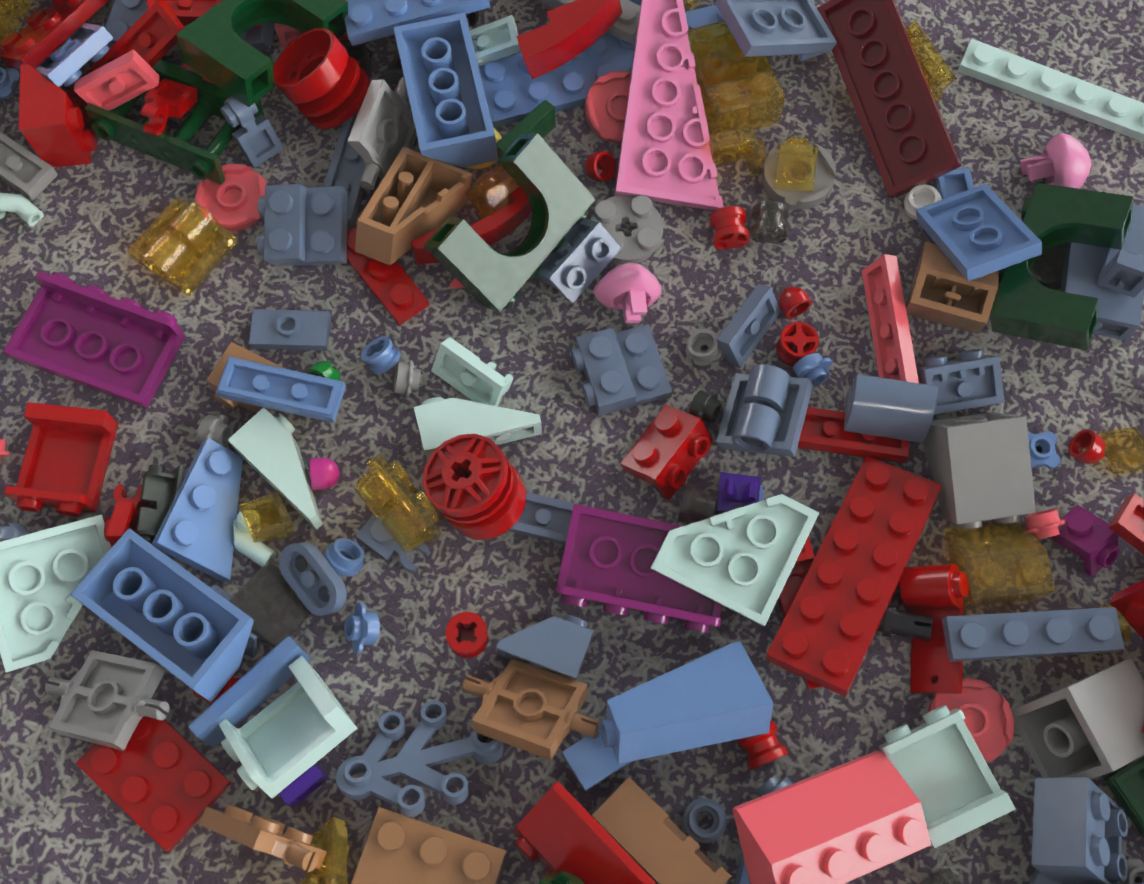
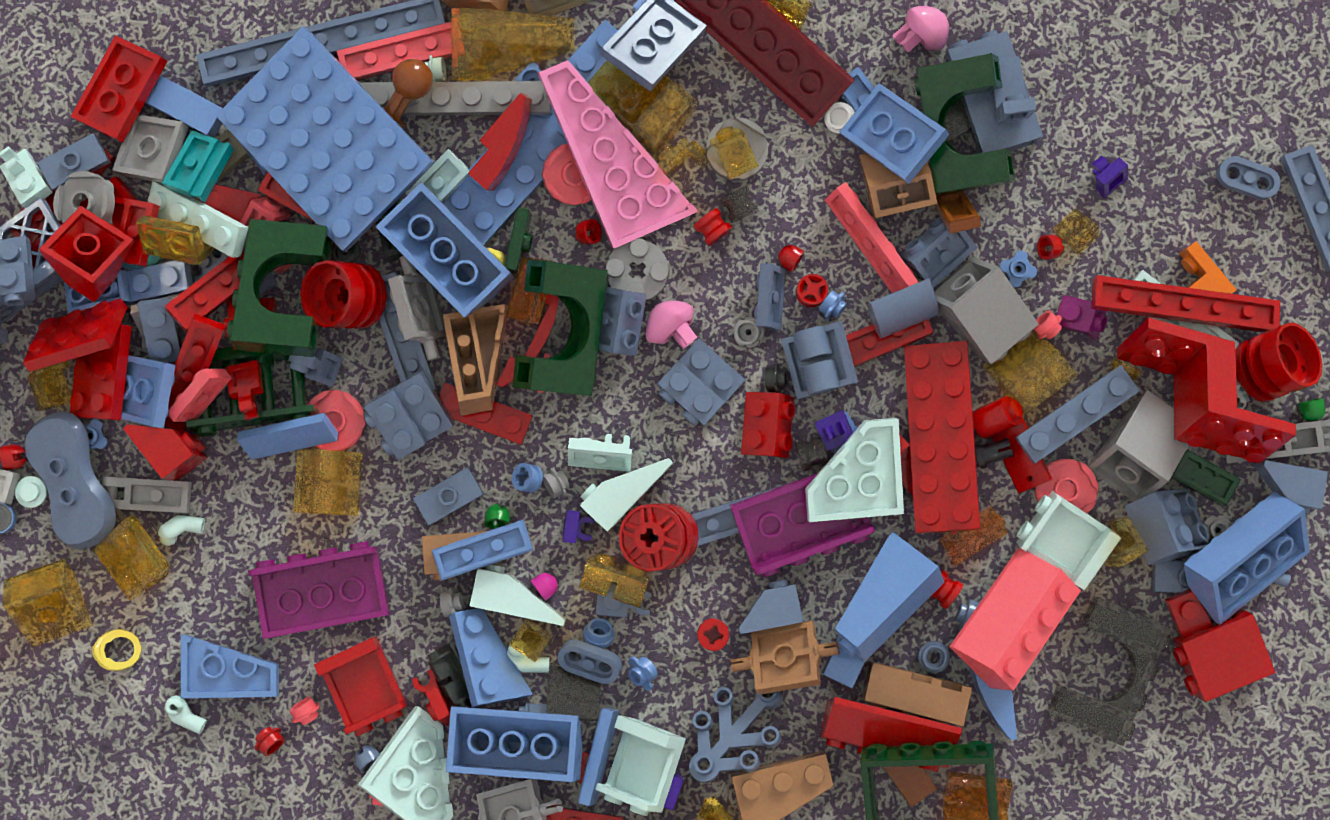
camera: 30 degrees left, 15 degrees up
none -> medium blue tile [237,413,338,460]
none -> dark purple tile [562,510,594,543]
none -> dark orange tile [934,191,981,234]
none -> clear orange hinge [938,506,1009,566]
none -> clear yellow panel [1104,517,1149,567]

